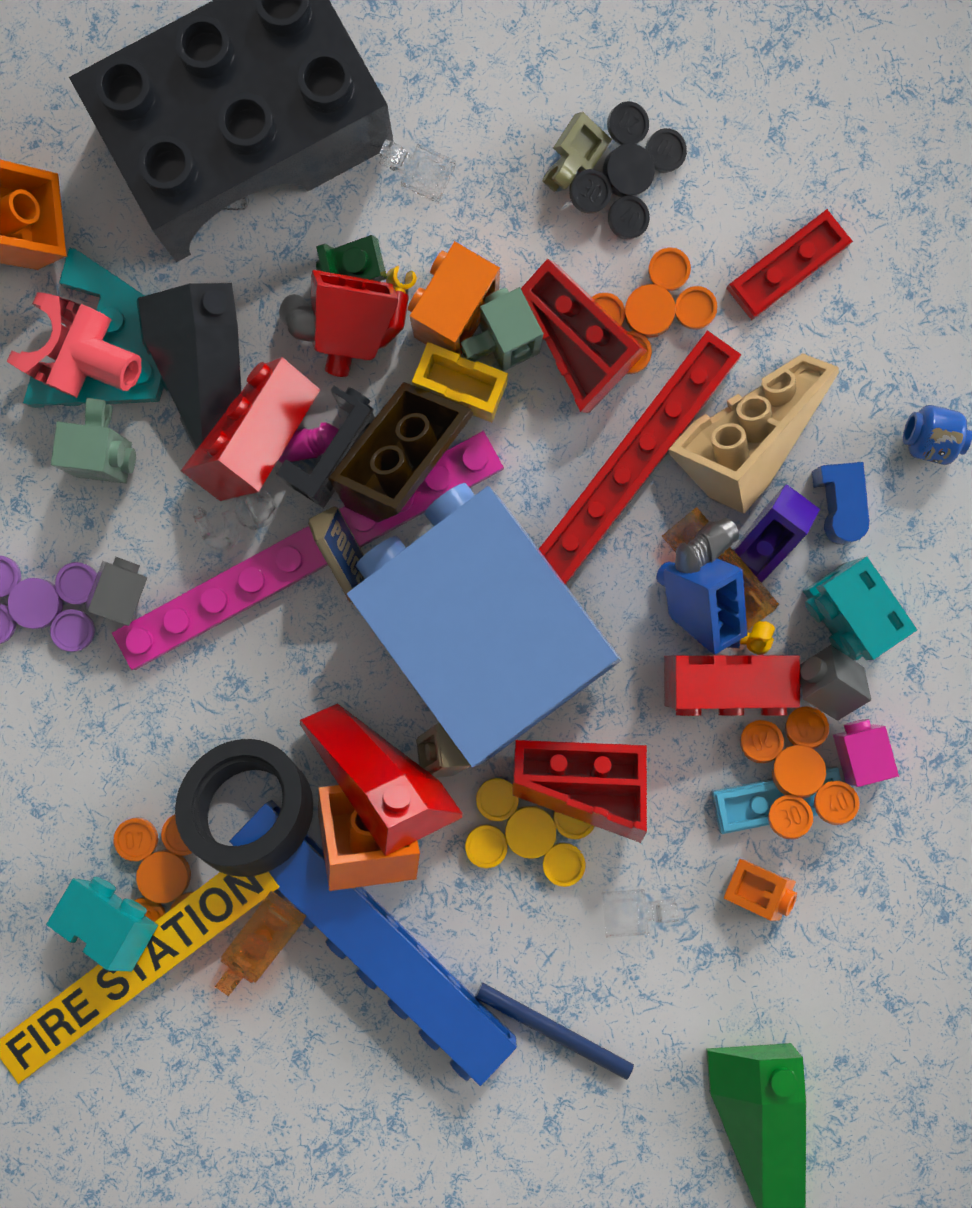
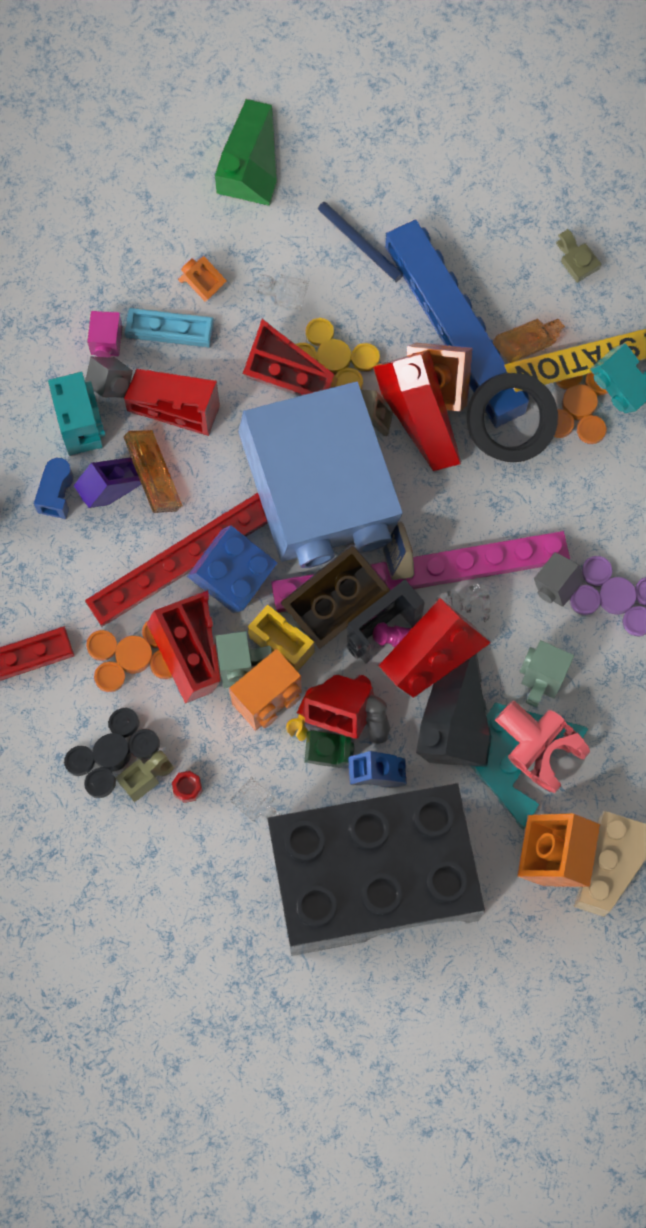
camera: 160 degrees left, 15 degrees down
blue torso [656,518,775,655] -> none
tan wedge [668,353,839,514] -> none
orange piece [740,706,860,839] -> none
none -> red tile [172,771,203,803]
none -> blue brick [187,525,278,613]
none -> blue leg [349,751,407,788]
none -> olive plate [556,229,602,283]

